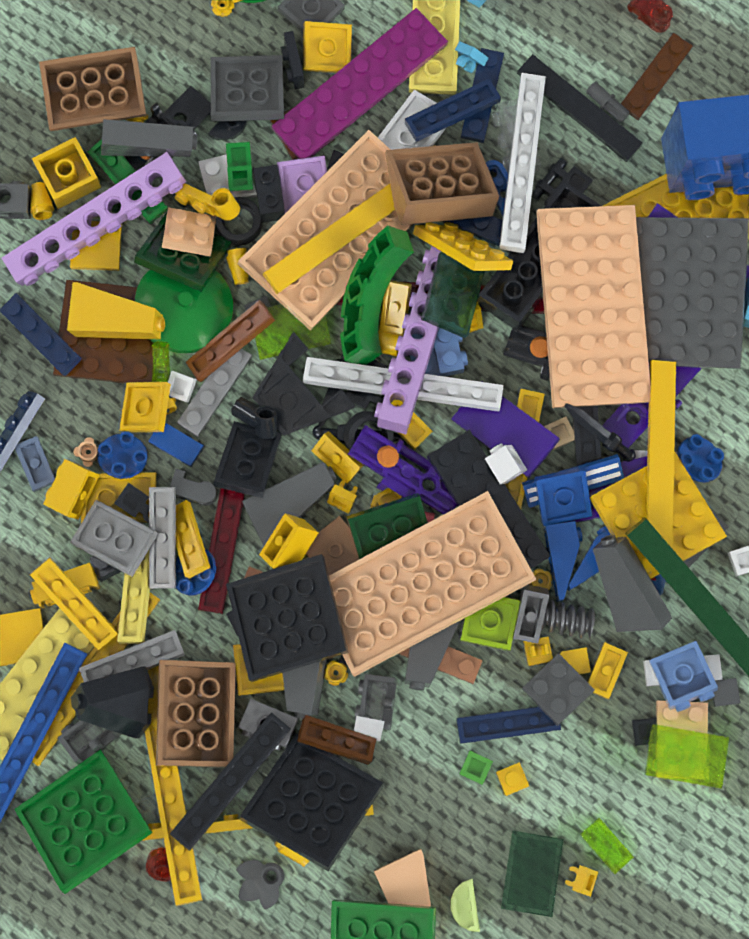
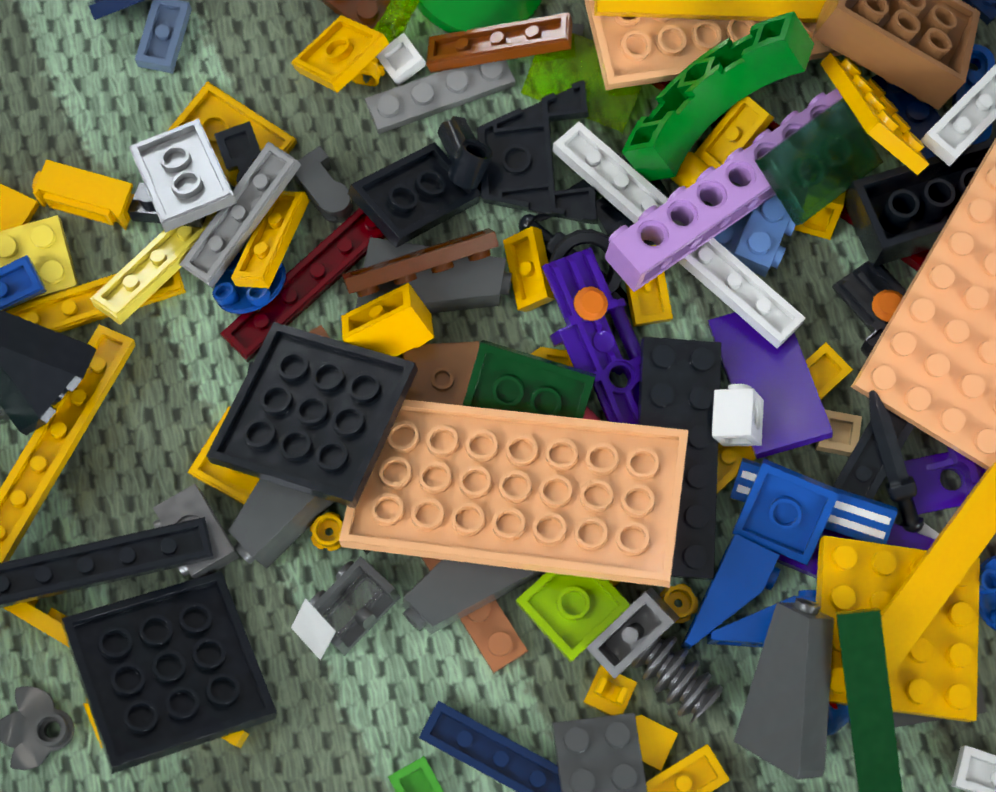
camera: 40 degrees right, 5 degrees down
yellow plate [30,557,118,651] -> none
yellow brick [43,459,100,520] -> none
light nougat plate [74,437,98,467] -> none
light grey plate [79,630,185,682] -> none
blue dish [97,431,148,479] -> none
blue tile [148,423,204,467] -> none
medium nougat slope [156,660,236,767] -> none
reddish brown plate [297,715,376,765] -> none
yellow tile [327,480,357,514] -> none
none -> reddish brown plate [342,228,499,297]

